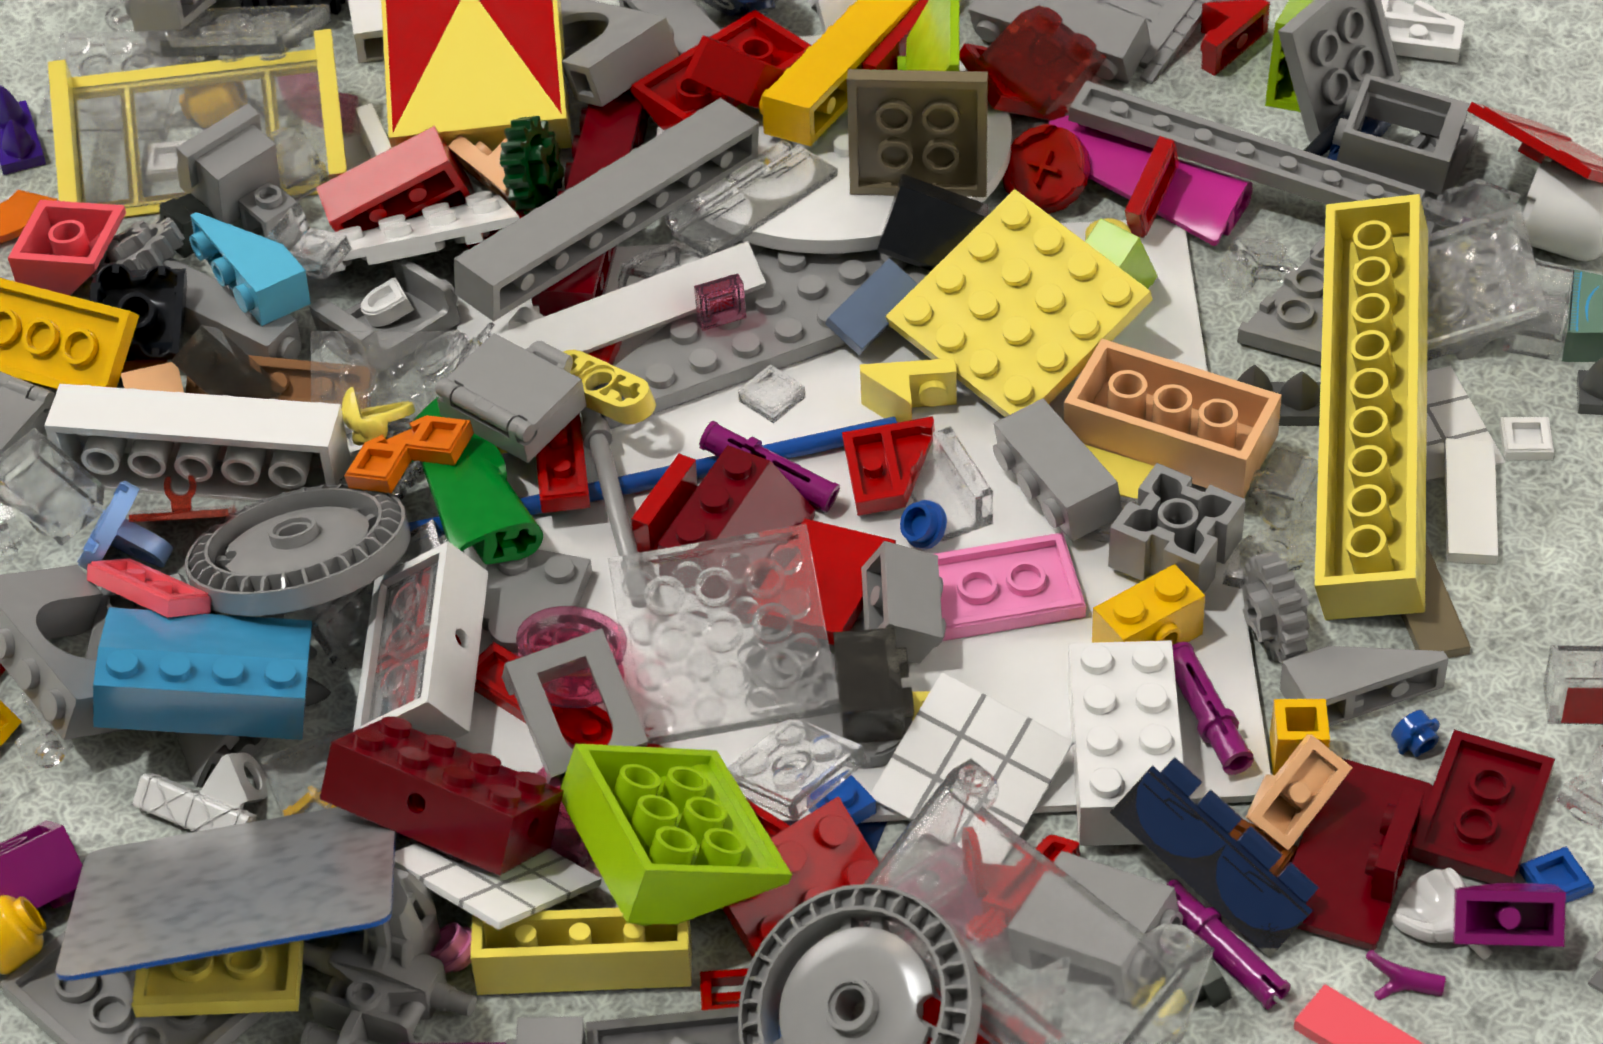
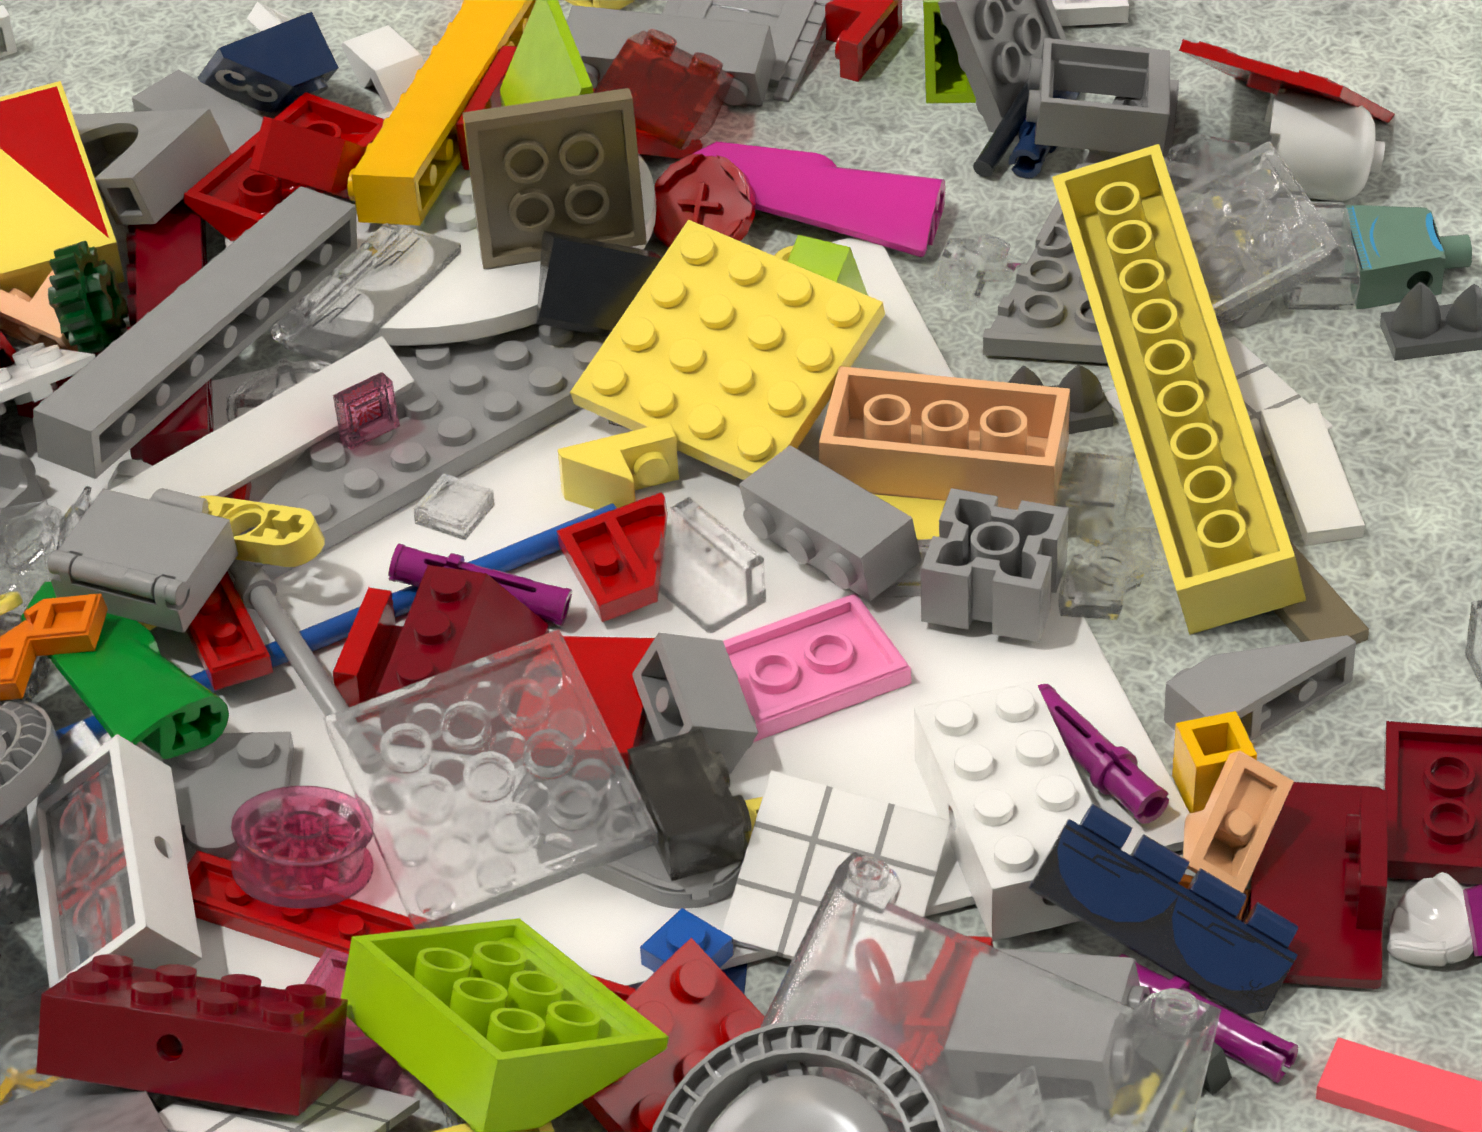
camera: 15 degrees left, 5 degrees down
light grey panel [502,628,649,787] -> none
clear plate [727,716,867,821] -> none
sand blue tile [825,258,918,355] -> none
blue plate [900,500,947,549] -> none
light grey plate [1068,80,1425,204] -> none
yellow brick [1092,564,1205,645] -> none
red tile [1125,136,1179,238] -> none
light grey gear [1242,552,1310,663] -> none
magenta bar [1366,950,1446,1000] -> none
blue plate [1391,710,1440,757] -> none
white tile [1499,417,1554,460] -> none

